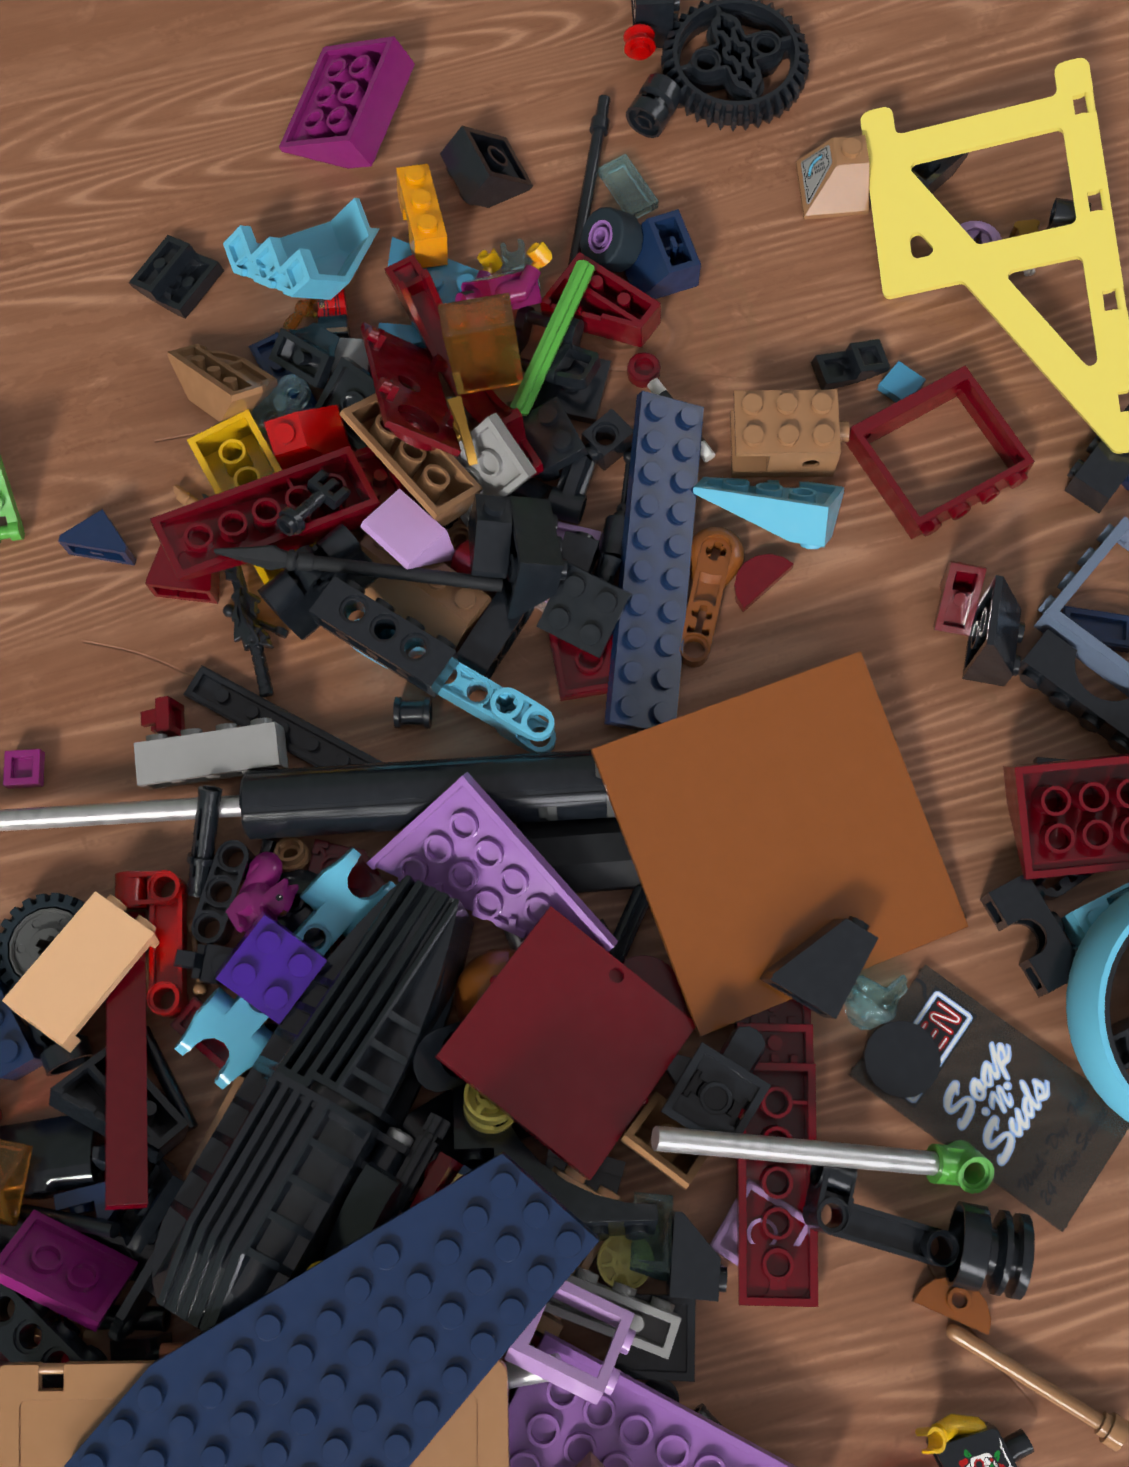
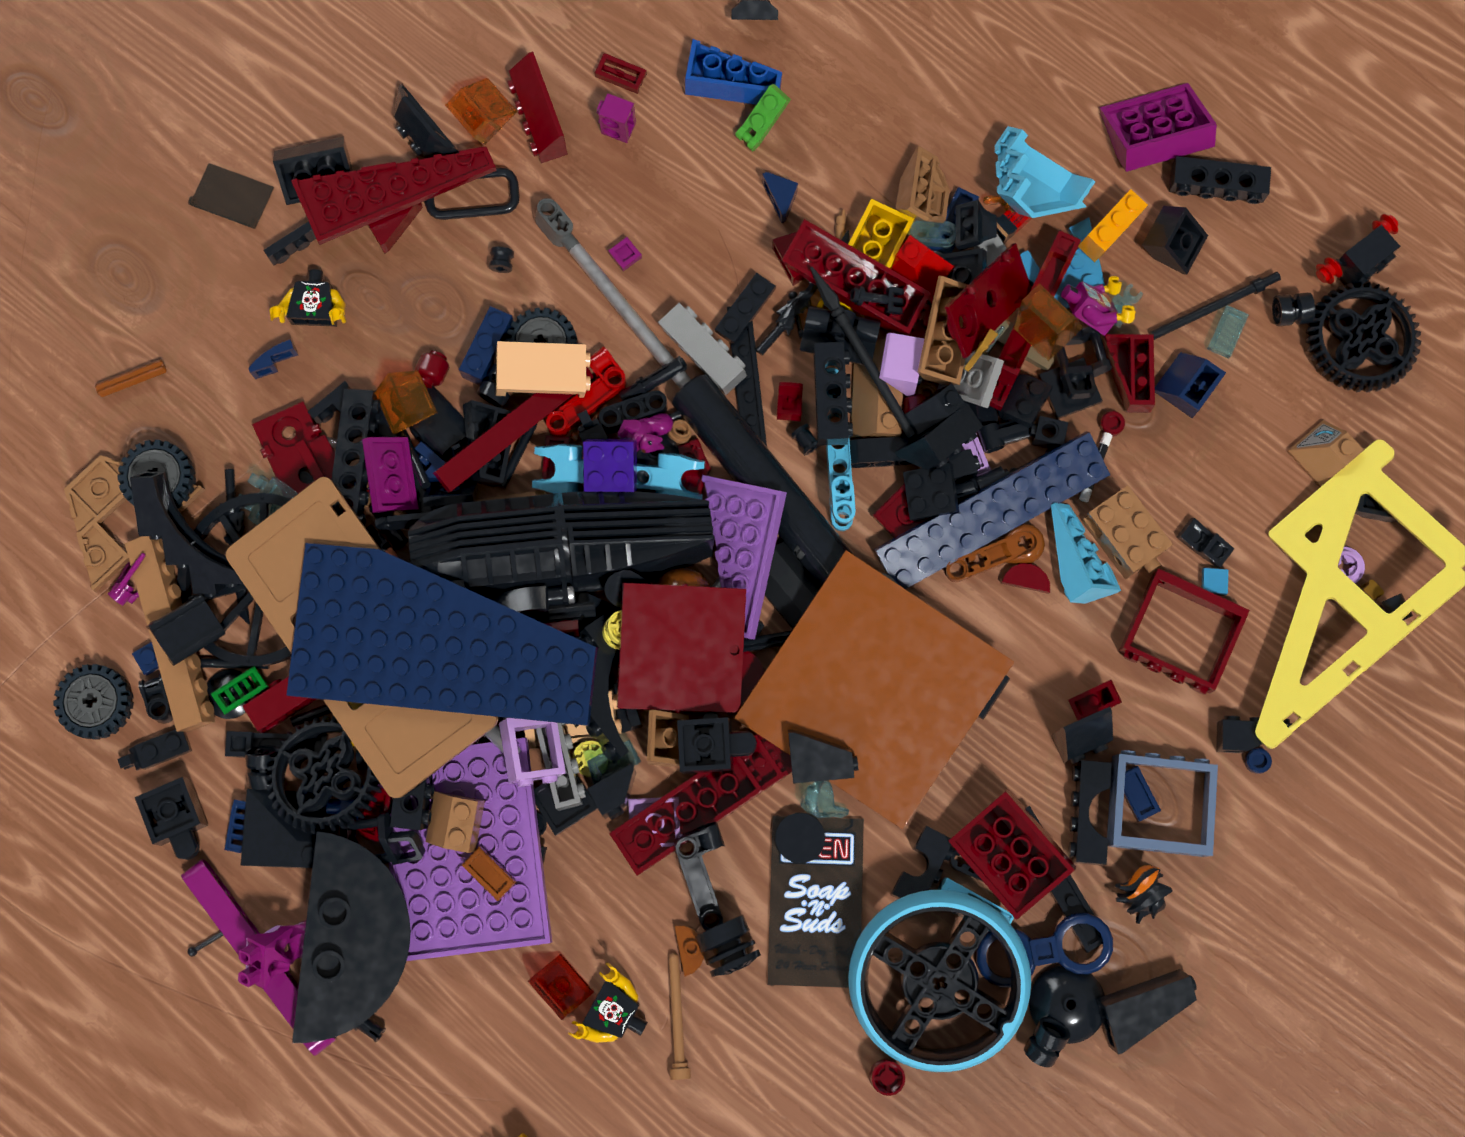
camera: 50 degrees right, 5 degrees up
black slope [129,235,224,319] -> none
dark red tile [140,696,185,738] -> none
bright green axle [510,260,595,416] -> none
black wheel [580,207,643,272] -> none
flat silver piece [651,1126,994,1194] -> none
none -> black plate [714,273,776,345]
none -> dark red bracket [777,382,803,421]
none -> black brick [1169,156,1271,204]

